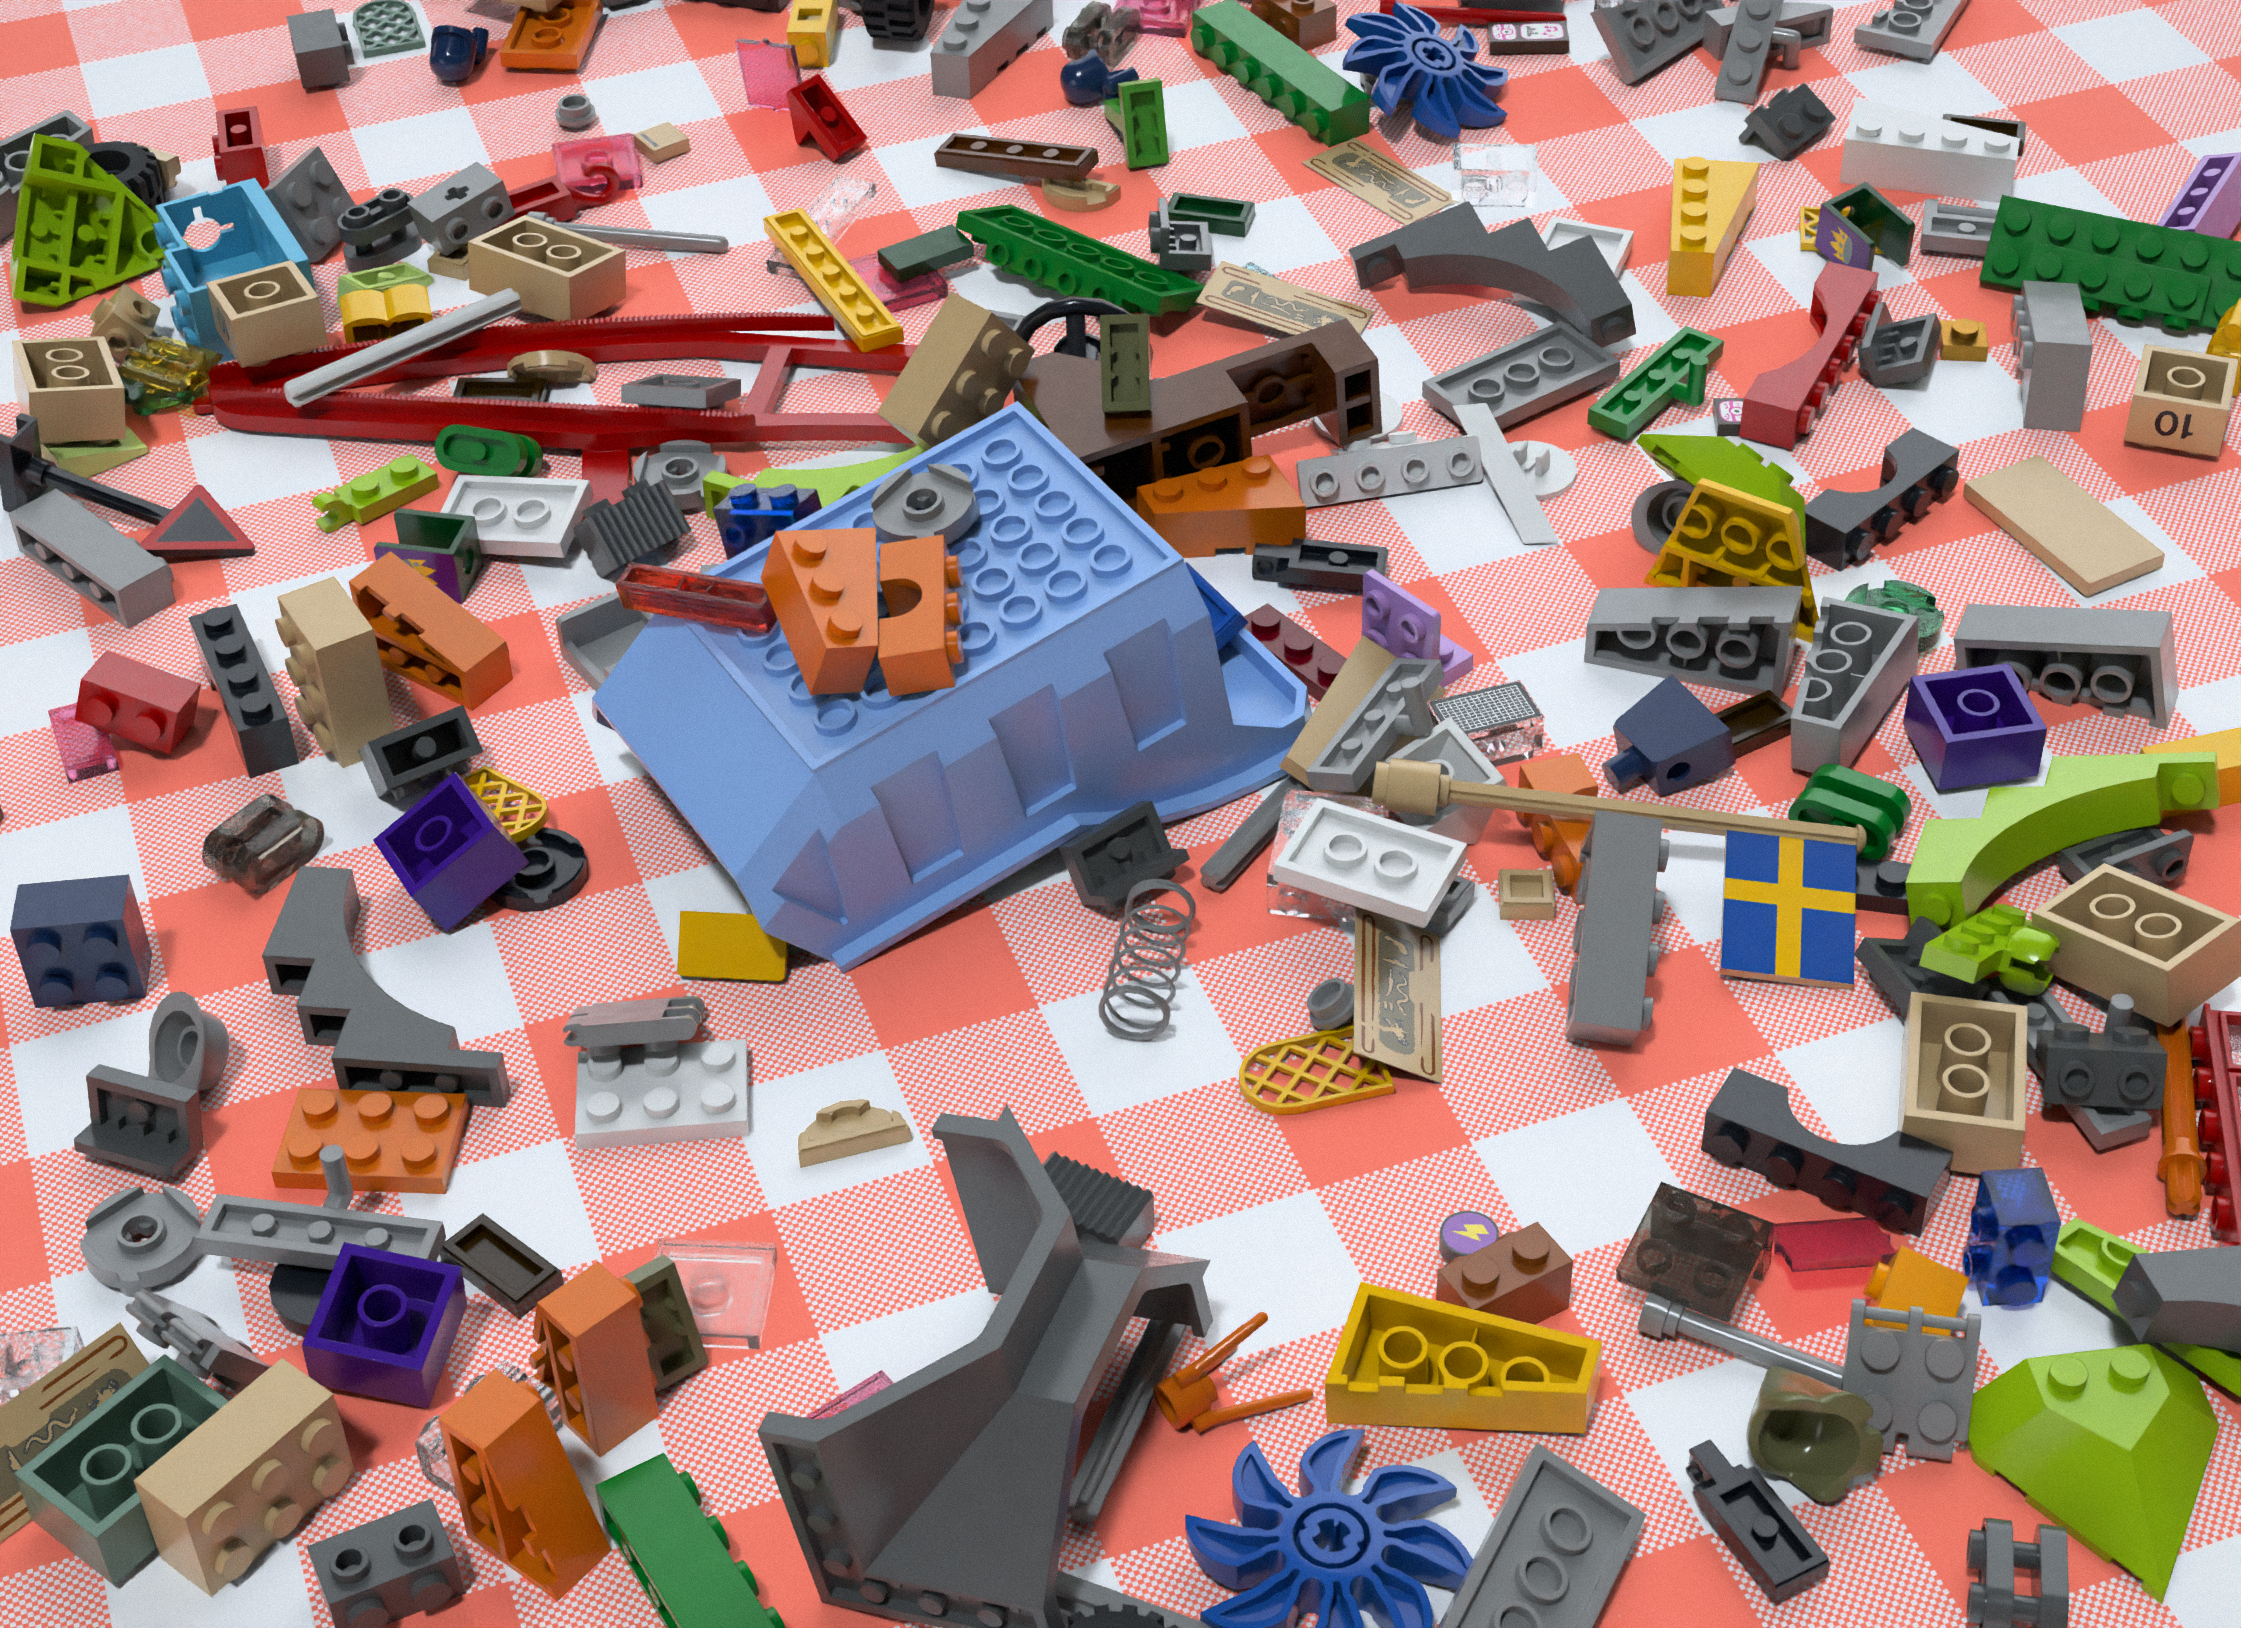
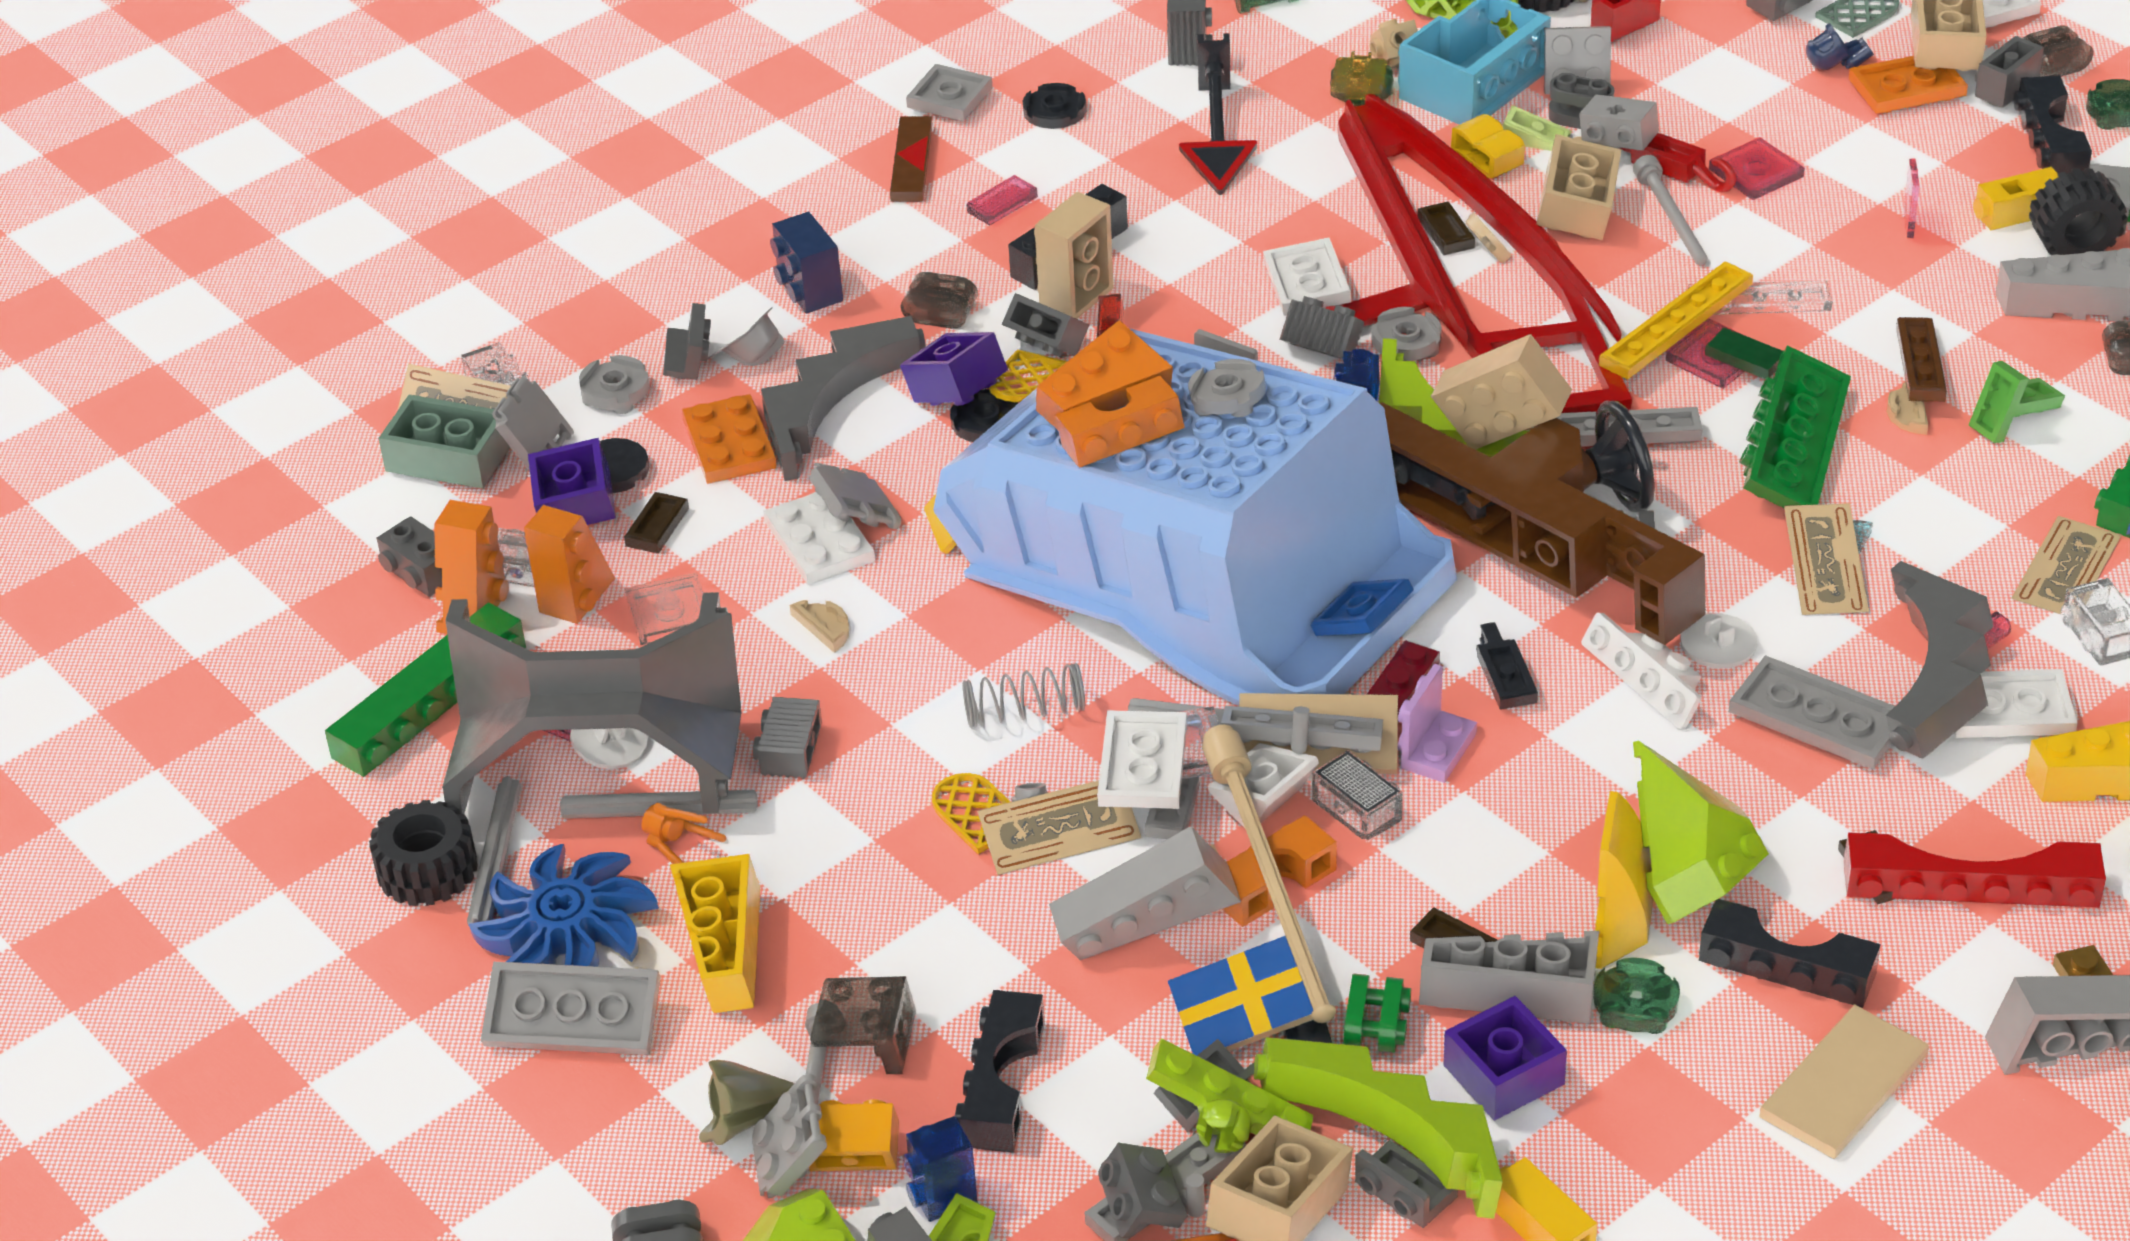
camera: 70 degrees right, 0 degrees up
light grey brick [8,488,176,629] -> none
tan brick [12,336,126,446] -> none
yellowish green slope [40,426,149,478] -> none
red brick [74,650,201,754] -> none
tan brick [133,1358,356,1597] -> none
light grey plate [195,1145,446,1270] -> none
tan brick [206,260,328,368] -> none
white axle [283,288,522,407] -> none
lime plate [311,454,439,533] -> none
orange wedge [348,551,513,711] -> none
dark green piece [374,508,484,604] -> none
green brick [435,424,543,478] -> none
light grey plate [555,94,596,130] -> none
light grey plate [621,374,741,411] -> none
olive tile [624,1254,709,1392] -> none
tan tile [633,121,690,164] -> none
red slope [786,73,868,162] -> none
dark grey bracket [1058,801,1190,910] -> none
dark blue piece [1060,48,1140,105] -> none
olive tile [1100,313,1152,413] -> none
orange wedge [1137,454,1306,558] -> none
dark grey bracket [1148,197,1212,275] -> none
dark green tile [1167,192,1255,238] -> none
dark orange brick [1436,1221,1573,1325] -> none
medium lavender tile [1439,1211,1499,1262] -> none
white sticker [1452,403,1559,544] -> none
white piece [1484,440,1577,501] -> none
light grey wedge [1584,586,1803,699] -> none
green plate [1587,326,1724,440] -> none
dark blue torso [1602,675,1736,796] -> none
black hinge [1685,1439,1831,1603] -> none
clear pink piece [1769,1217,1896,1272] -> none
dark grey bracket [1858,302,1942,388] -> none
tan brick [1897,992,2028,1179] -> none
light grey wedge [1953,604,2179,730] -> none
tan brick [2123,344,2239,457] -> none

